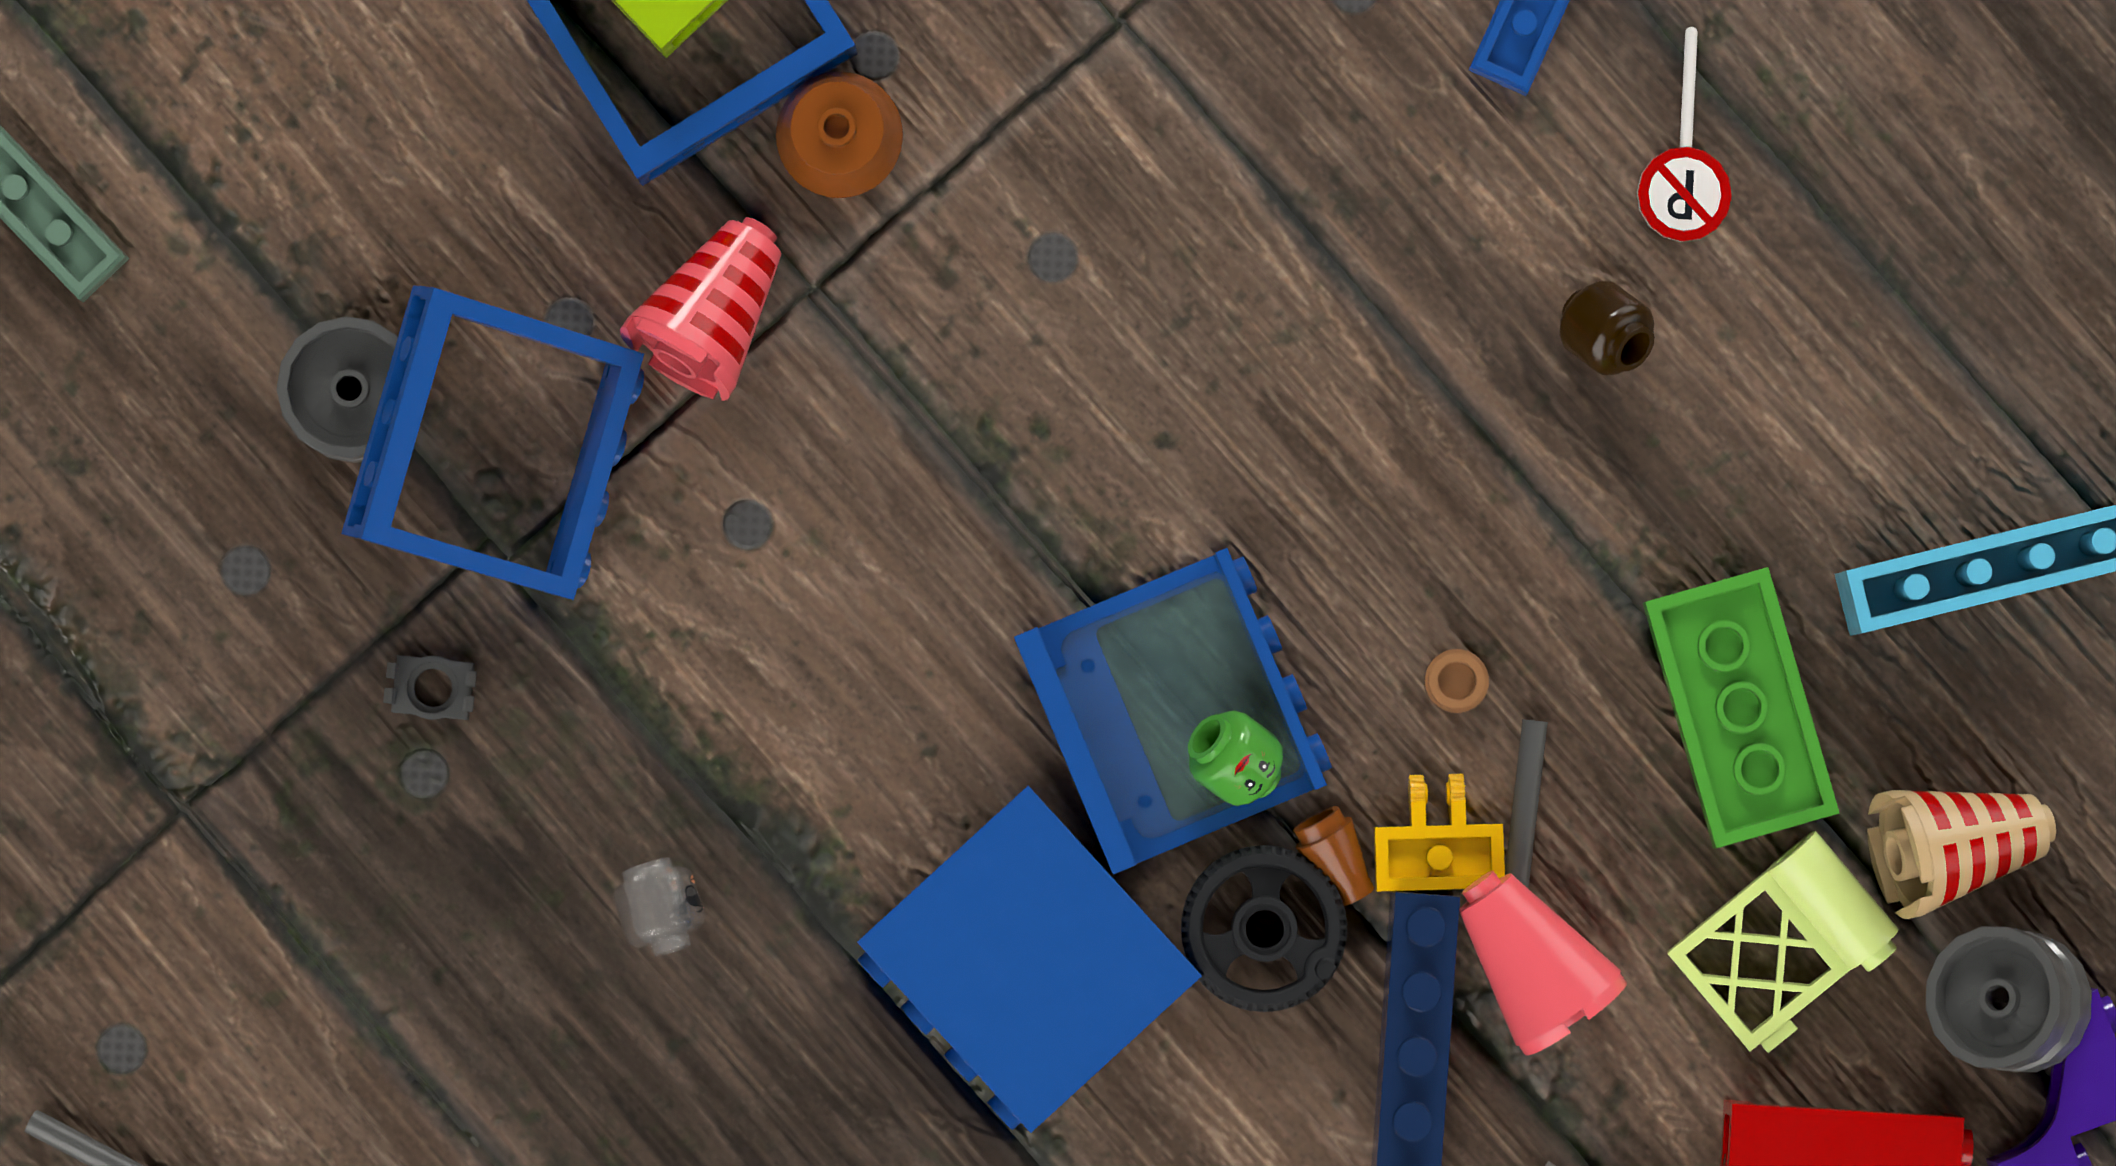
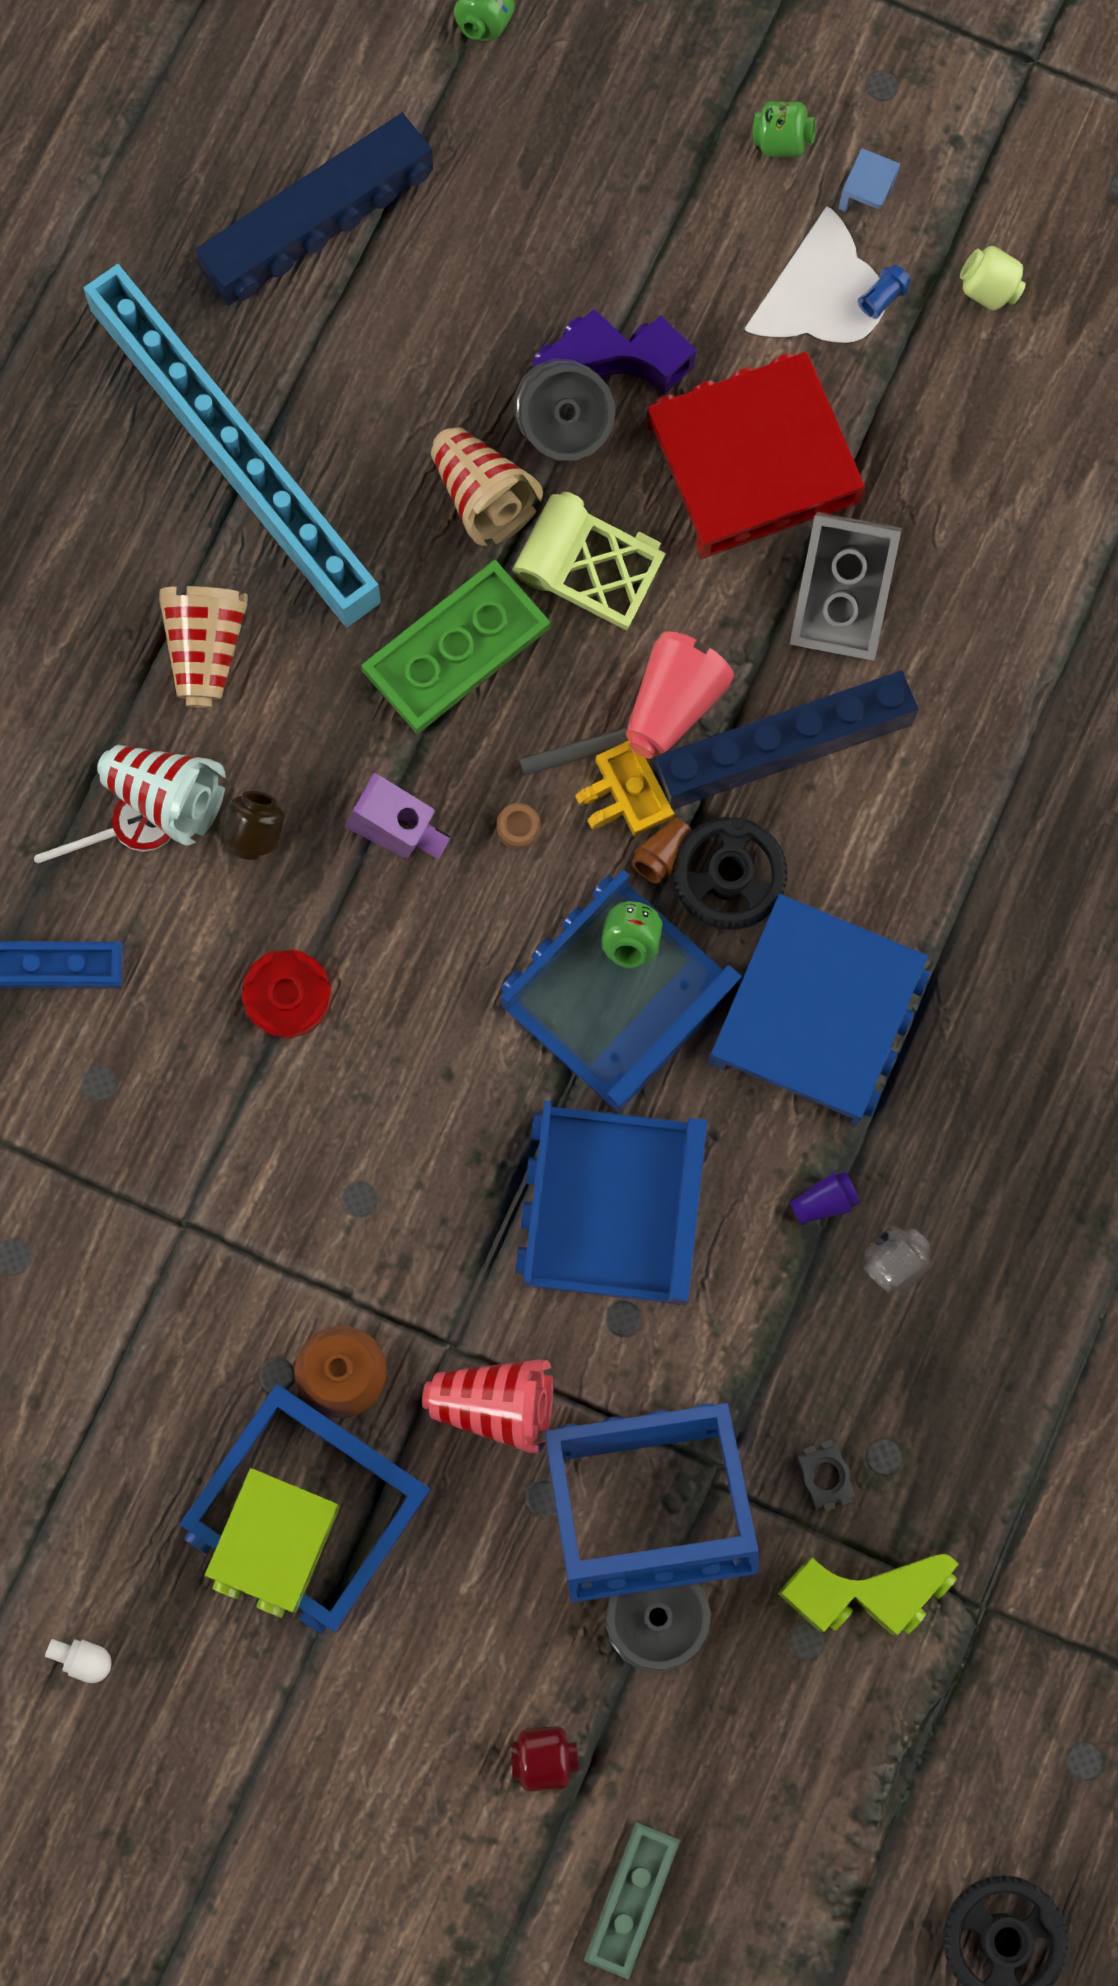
camera: 120 degrees left, 10 degrees down
none -> light aqua cone [97,745,226,845]
none -> tan cone [159,586,248,708]
none -> red tile [242,949,331,1039]
none -> medium lavender torso [345,773,451,859]
none -> dark red head [511,1726,579,1792]
none -> blue panel [515,1101,707,1305]
none -> lime arch [777,1554,959,1635]
none -> dark purple cone [790,1170,861,1225]

